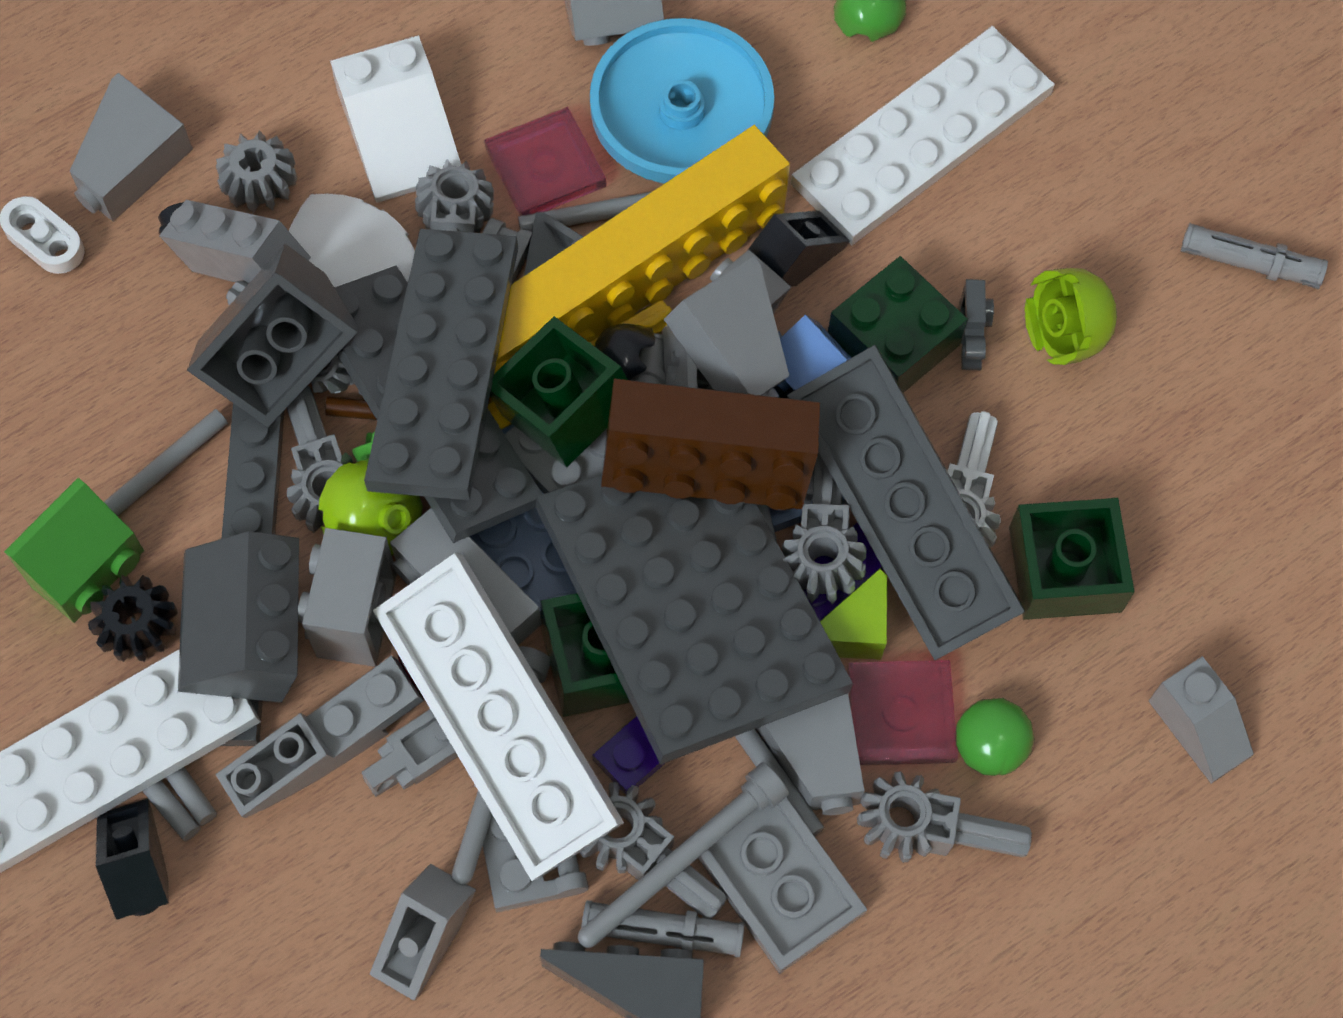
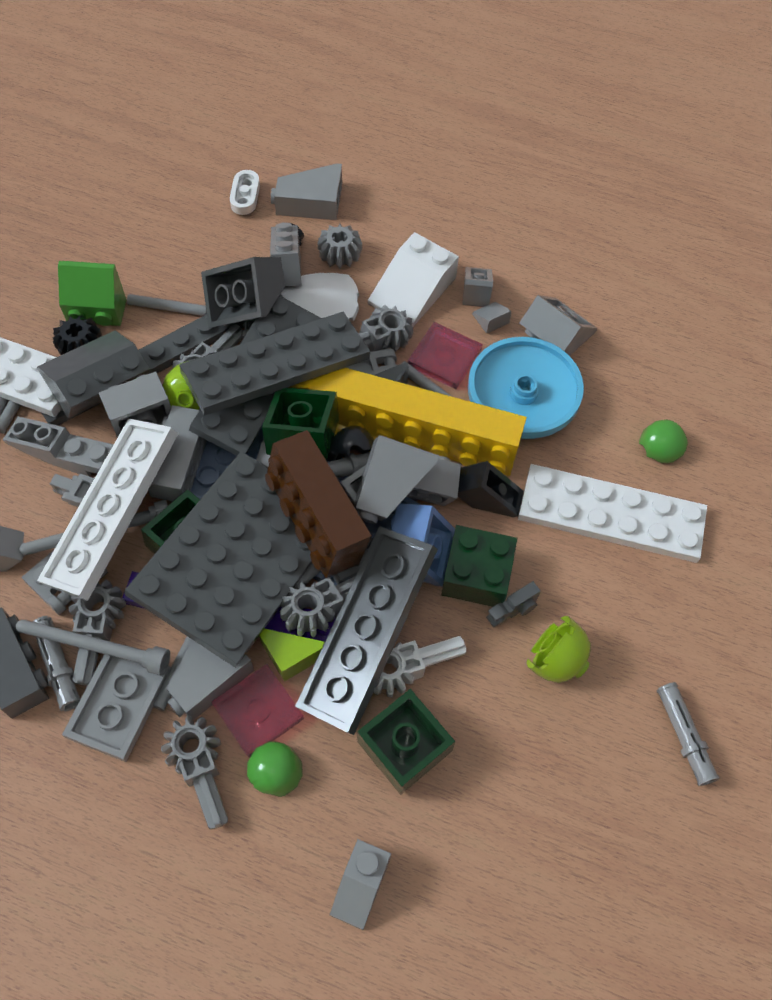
camera: 55 degrees right, 5 degrees down
none -> light grey slope [462,267,493,307]
none -> light grey slope [472,302,511,333]

